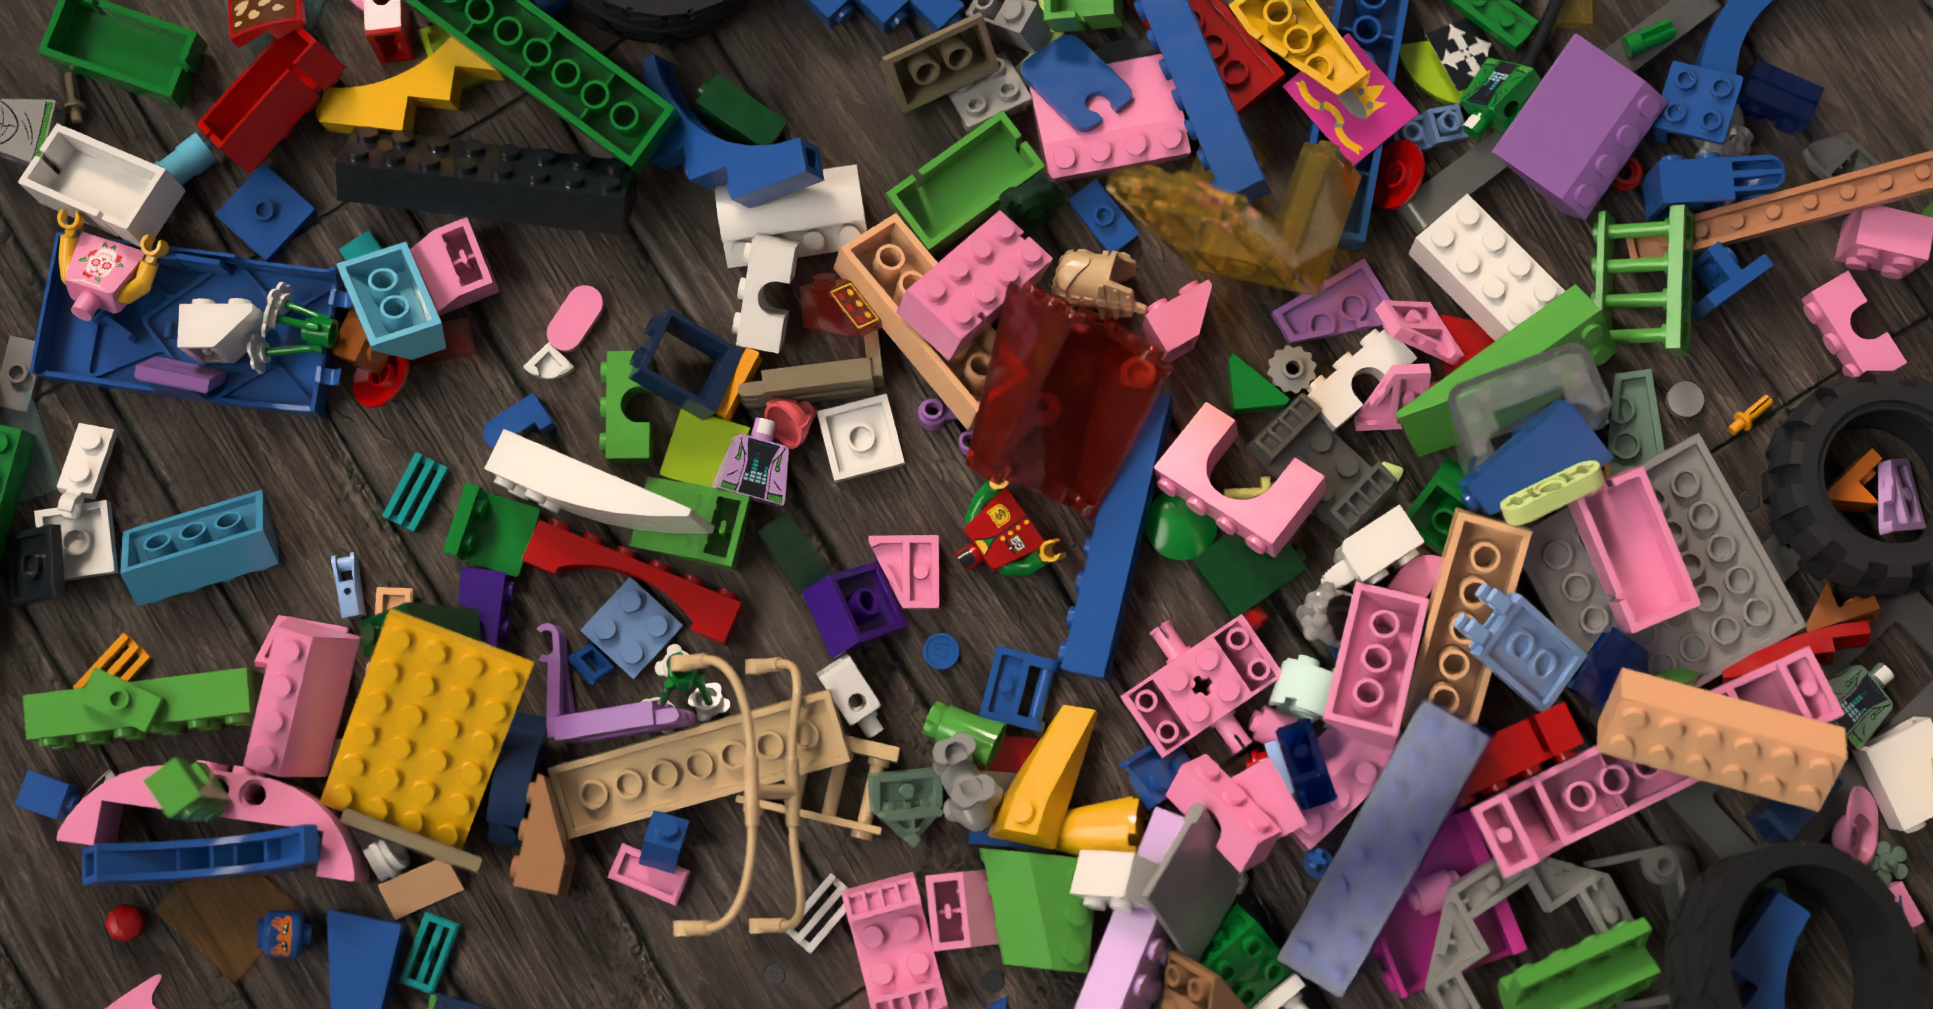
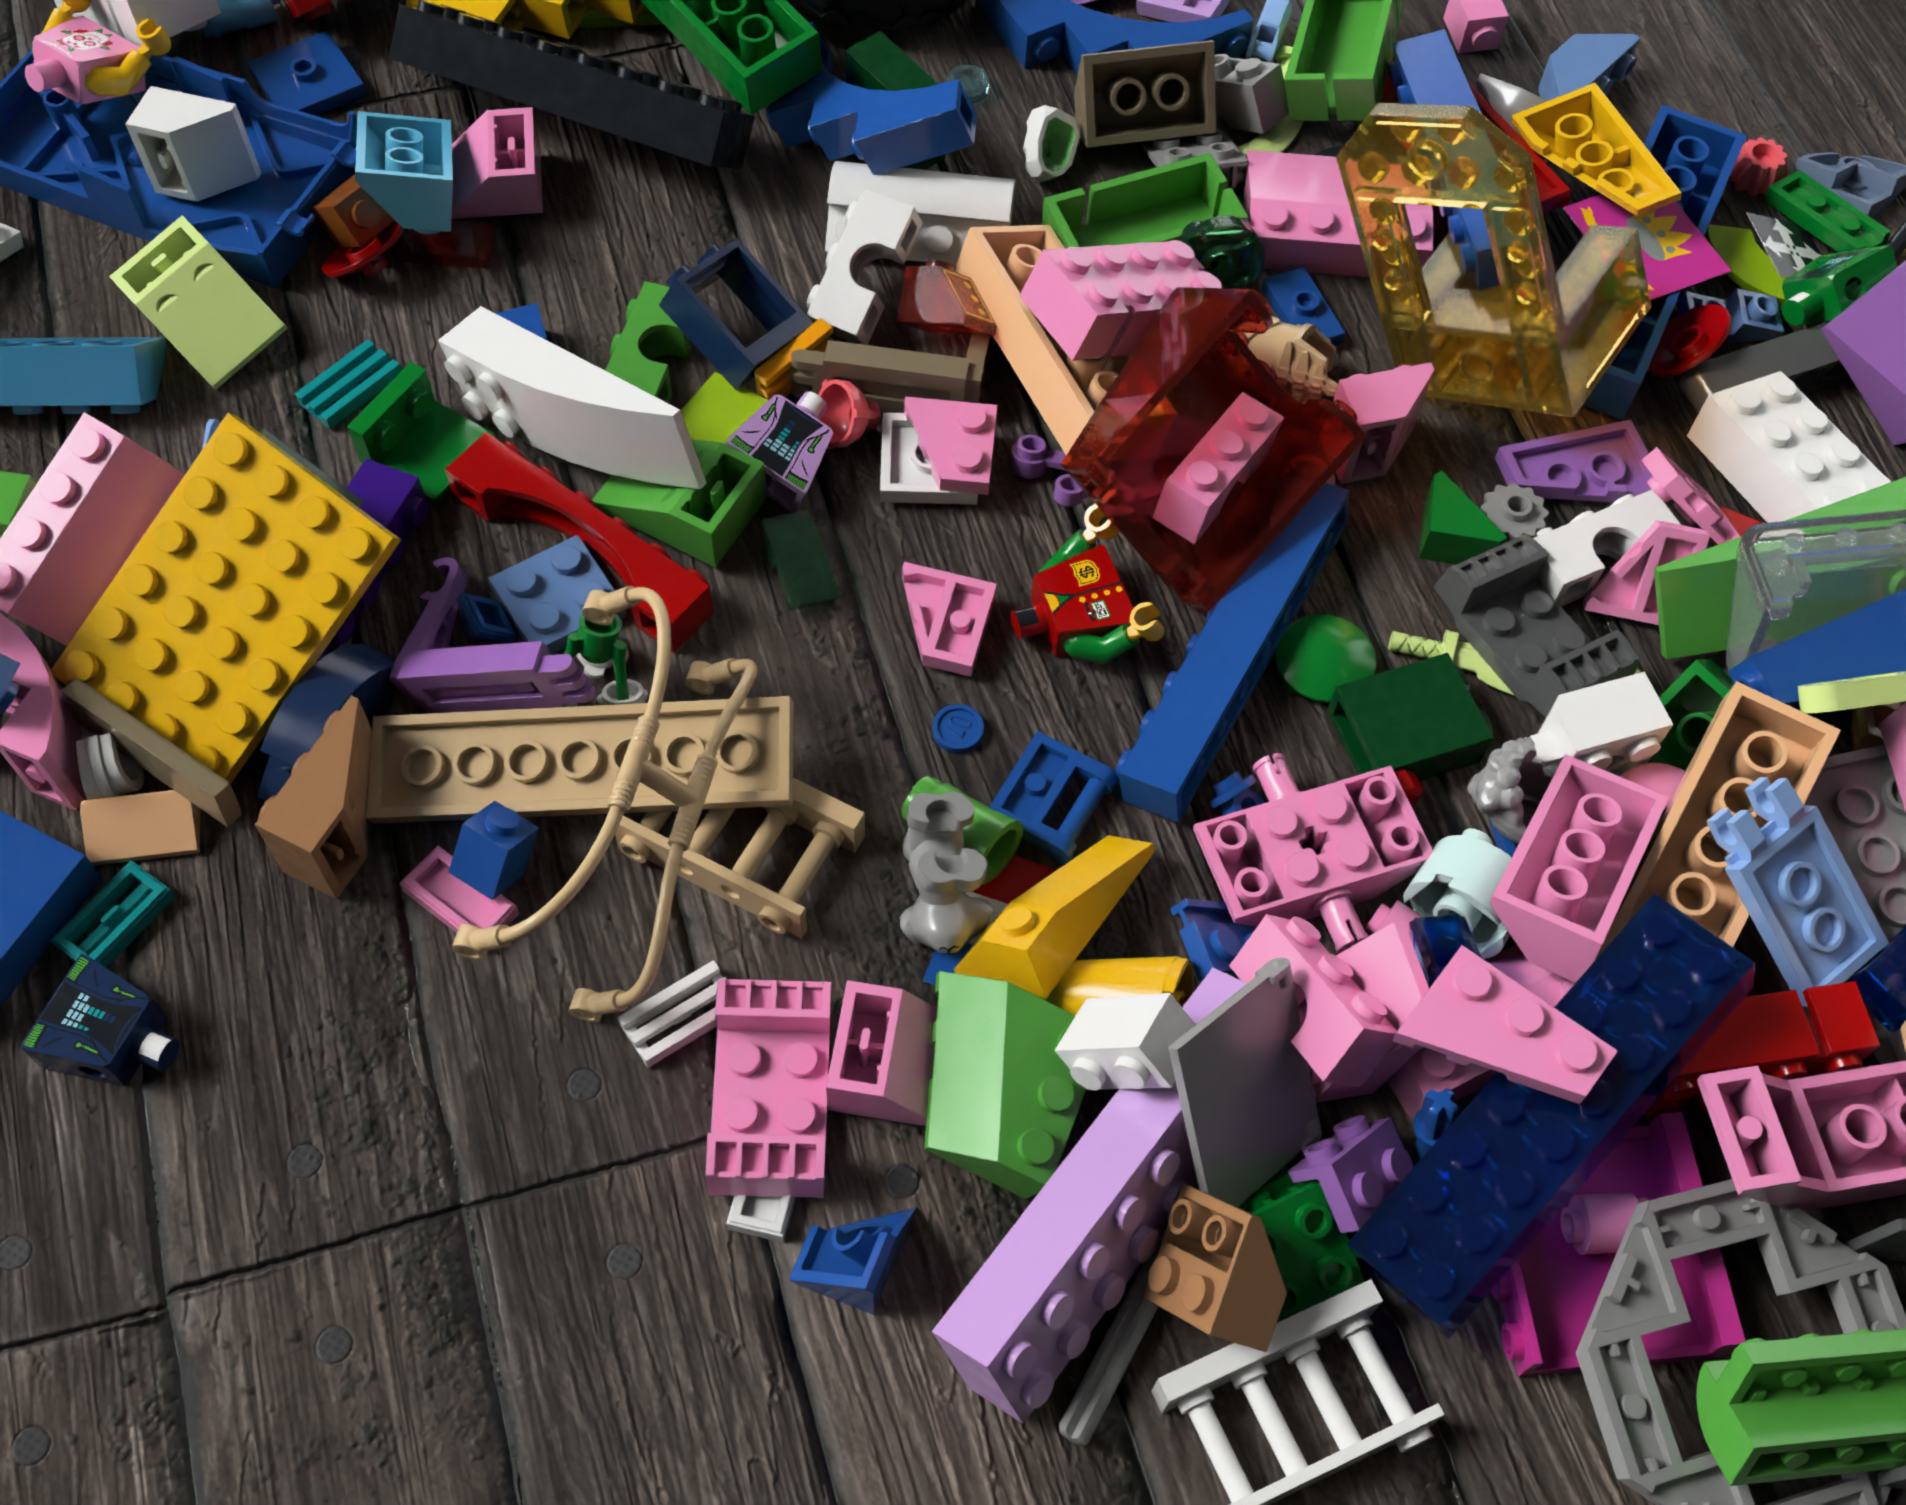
camera: 10 degrees right, 20 degrees down
medium lavender tile [134,356,227,394] -> none
plant [247,282,338,374] -> none
white tile [523,342,575,379] -> none
bright pink tile [547,285,604,353] -> none
dark purple slope [802,561,908,658] -> none
white torso [816,654,886,739] -> none
sand green slope [868,767,944,848] -> none
blue piece [1021,34,1132,132] -> none
bright pink arch [1154,402,1327,558] -> none
none -> yellowish green slope [109,215,288,390]
none -> bright pink wing [904,397,997,495]
none -> clear light blue tile [946,65,989,107]
none -> rock [1023,105,1080,182]
none -> bright pink arch [1152,392,1284,544]
none -> blue plate [1208,771,1265,816]
none -> medium lavender bracket [1288,1115,1418,1233]
none -> bright pink wing [1392,945,1617,1104]

